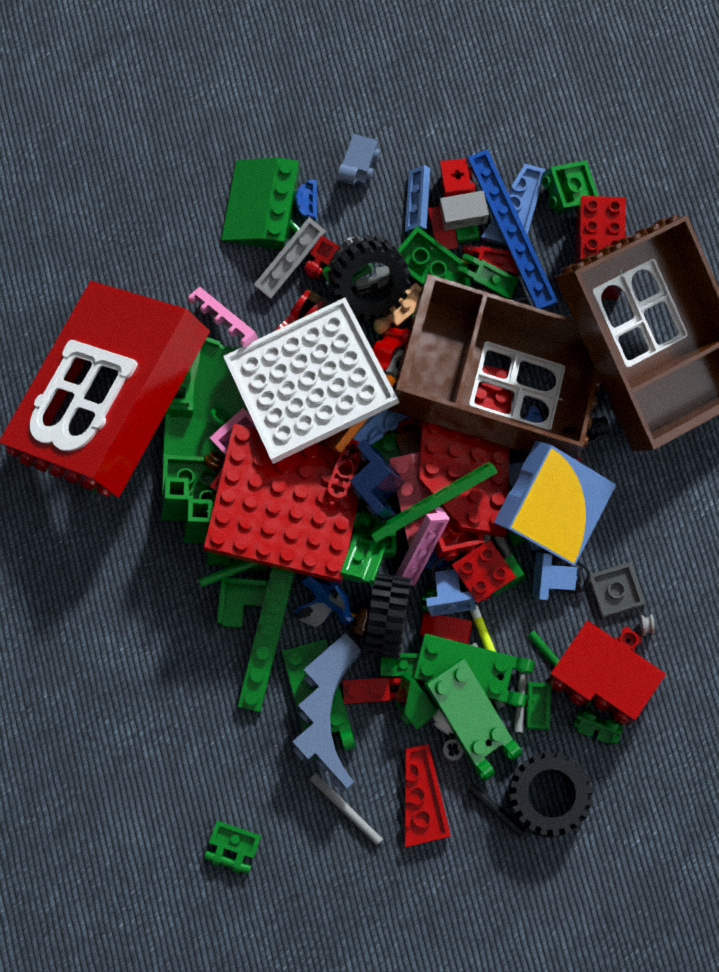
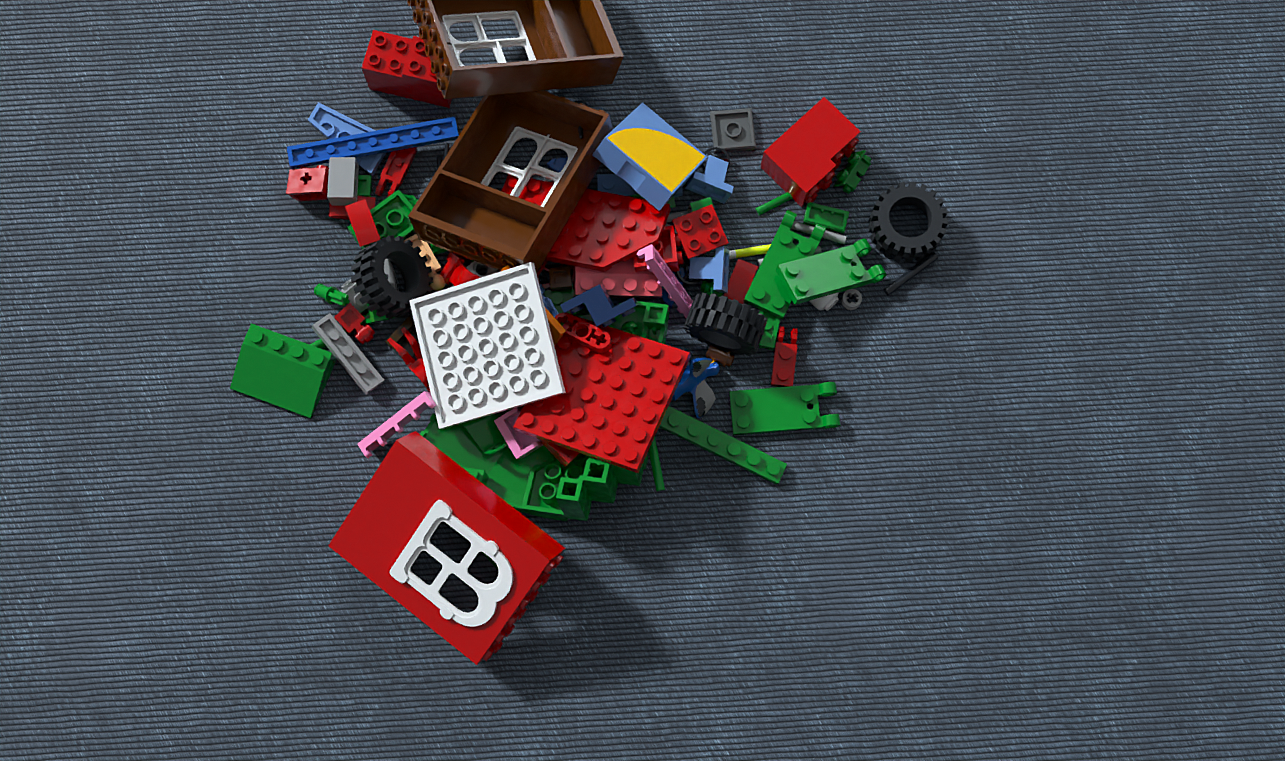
camera: 85 degrees left, 0 degrees up
reddish brown plate [204,451,225,472] -> none
green plate [204,820,262,875] -> none
green panel [217,577,268,629] -> none
sand blue arch [292,633,361,792] -> none
blue plate [294,180,317,221] -> none
light grey bar [310,773,383,846] -> none
sand blue hinge [337,133,381,188] -> none
green plate [340,536,386,586] -> none
green tile [370,462,498,543] -> none
green slope [396,671,438,729] -> none
medium blue plate [405,165,430,234] -> none
red wing [405,744,451,848] -> none
green hinge [456,254,519,299] -> none
green plate [541,160,598,214] -> none
red plate [616,627,642,652] -> none
light grey bush [640,614,655,636] -> none
none -> green axle [314,284,350,306]
none -> red slope [345,199,380,247]

